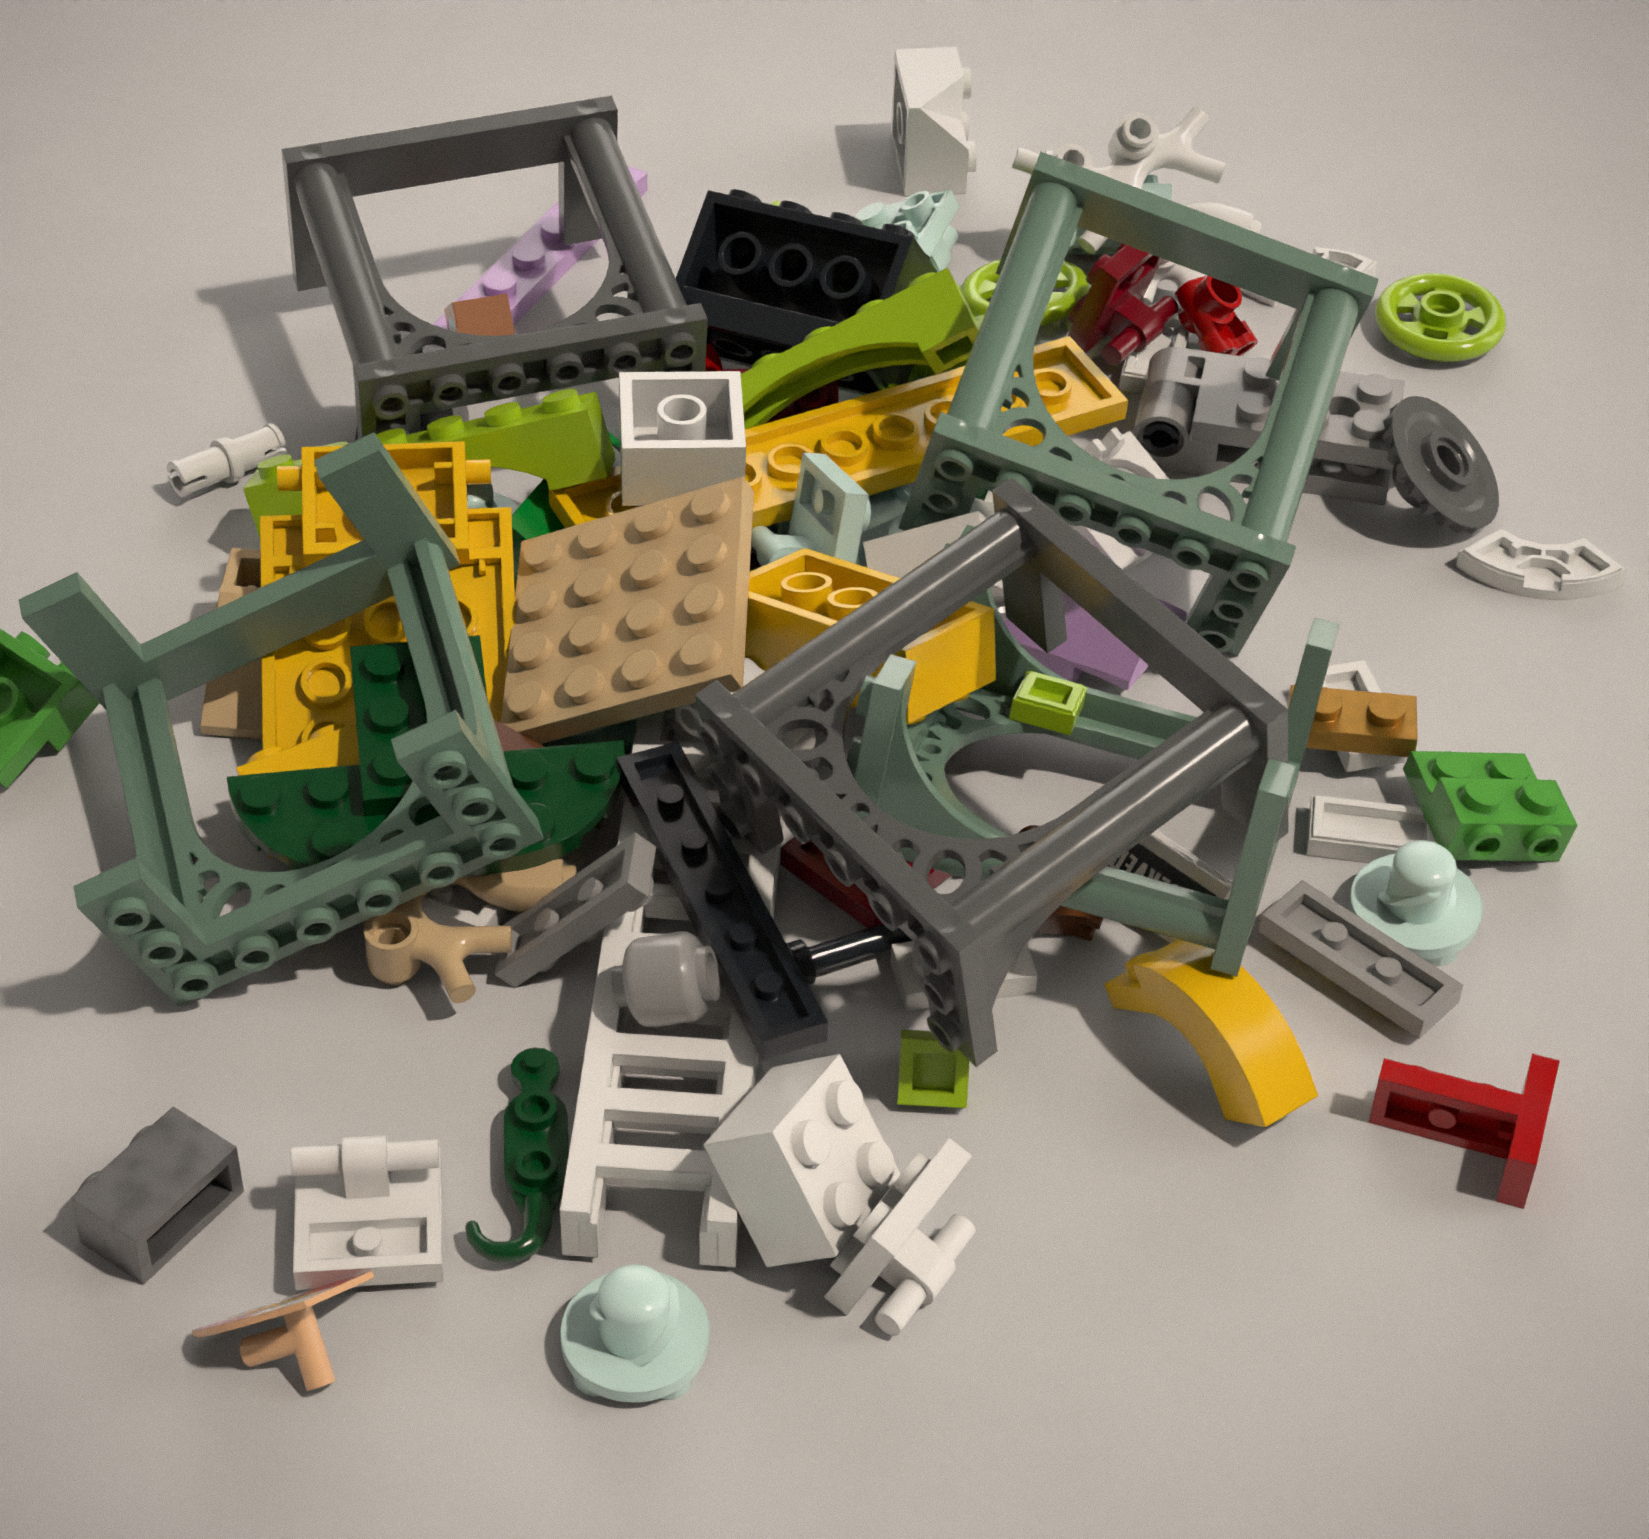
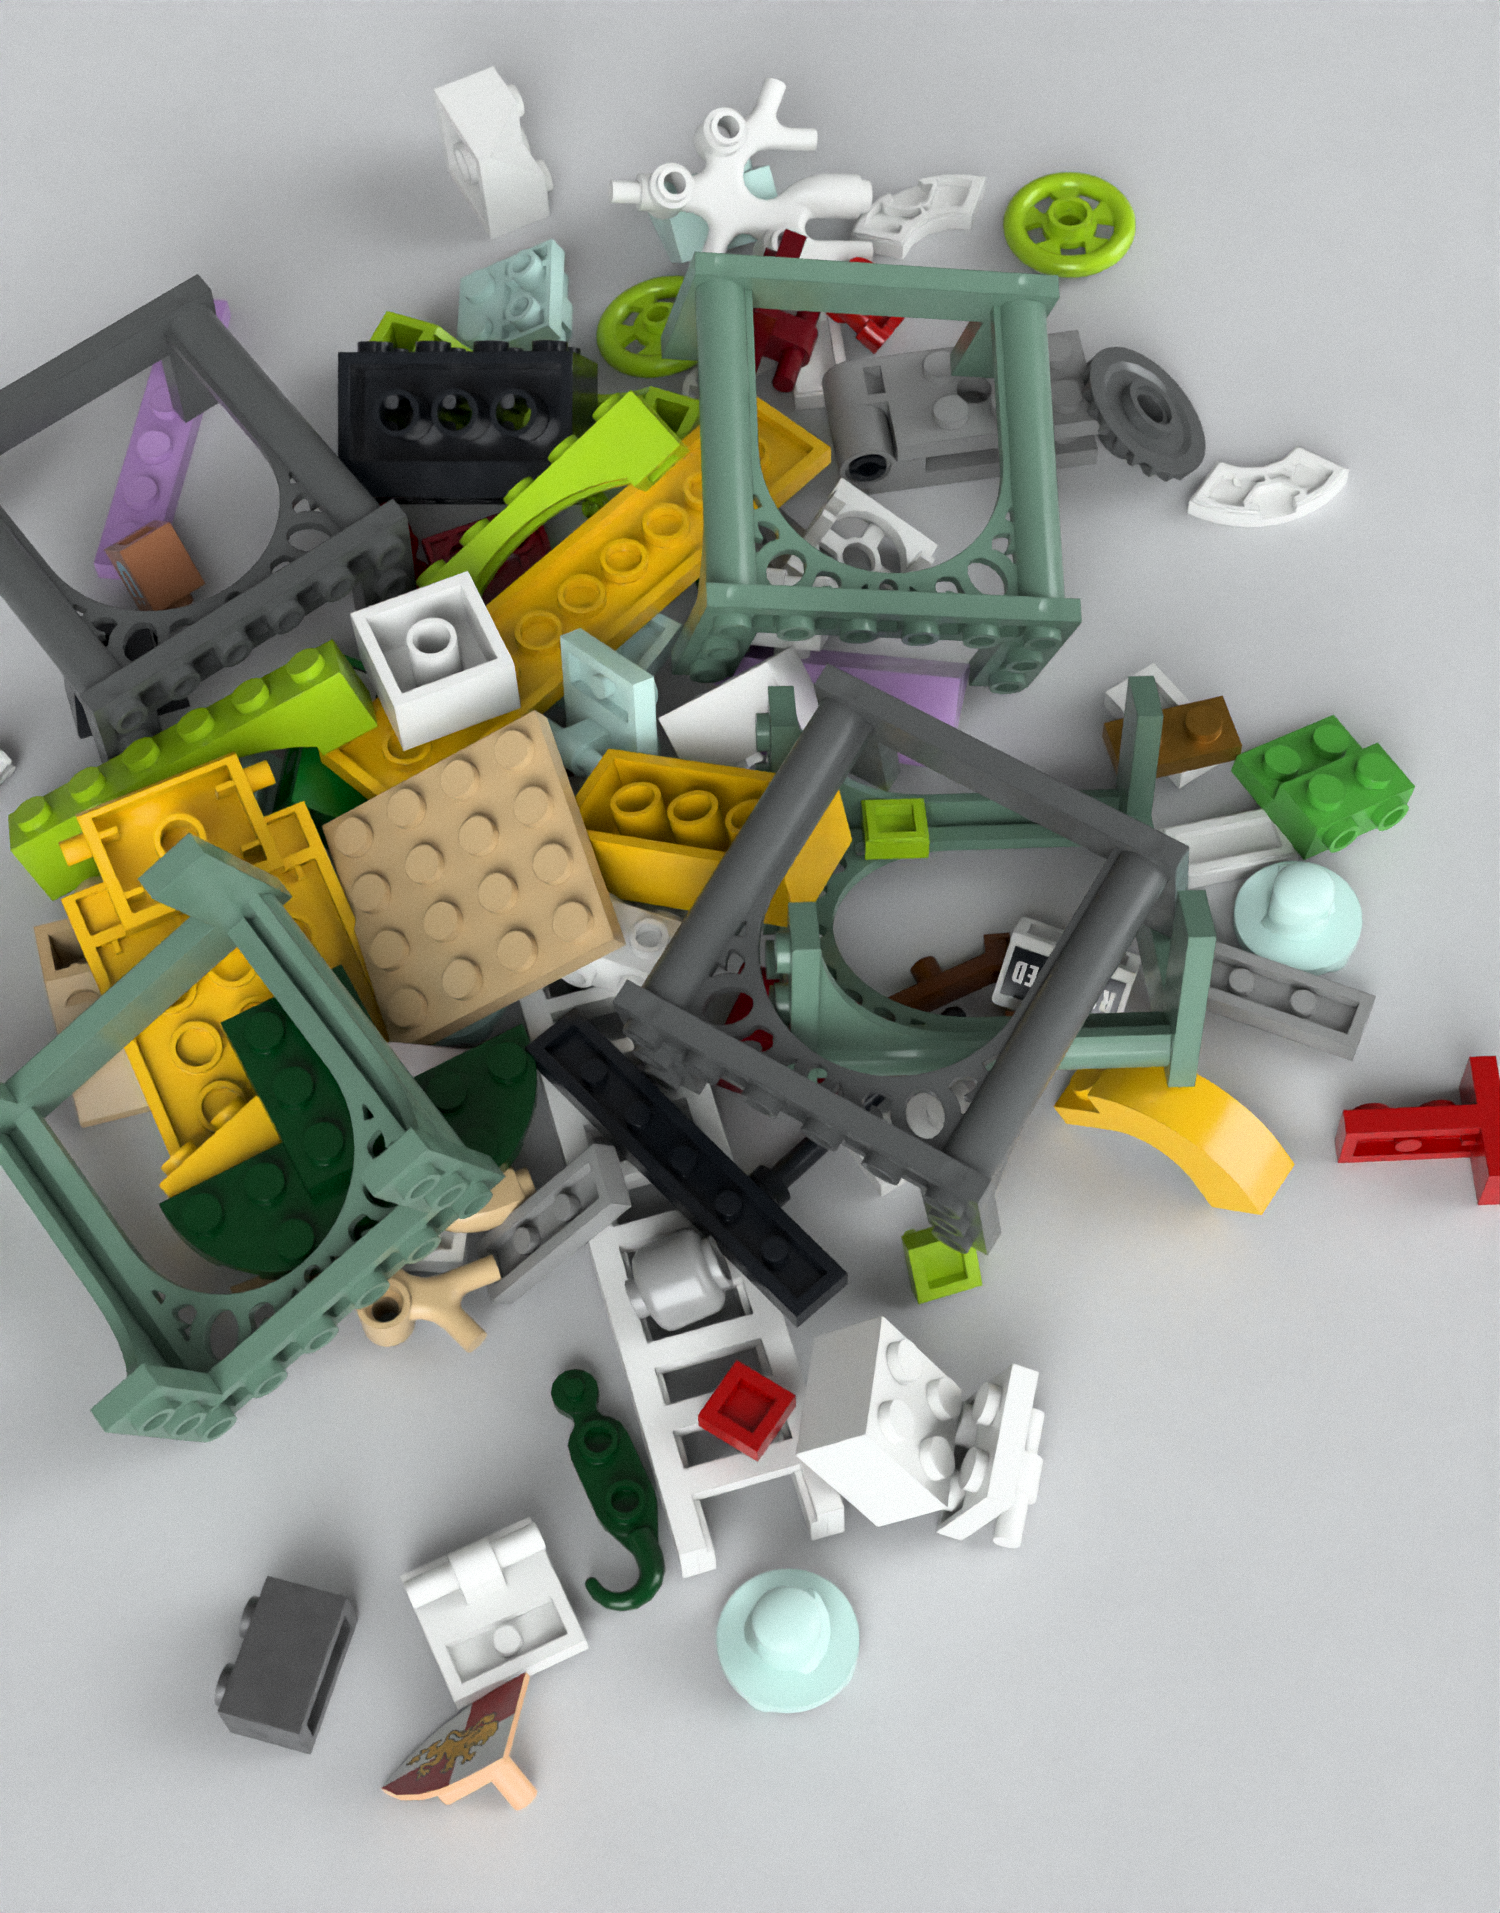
camera: 15 degrees left, 15 degrees up
none -> red plate [698,1360,796,1462]

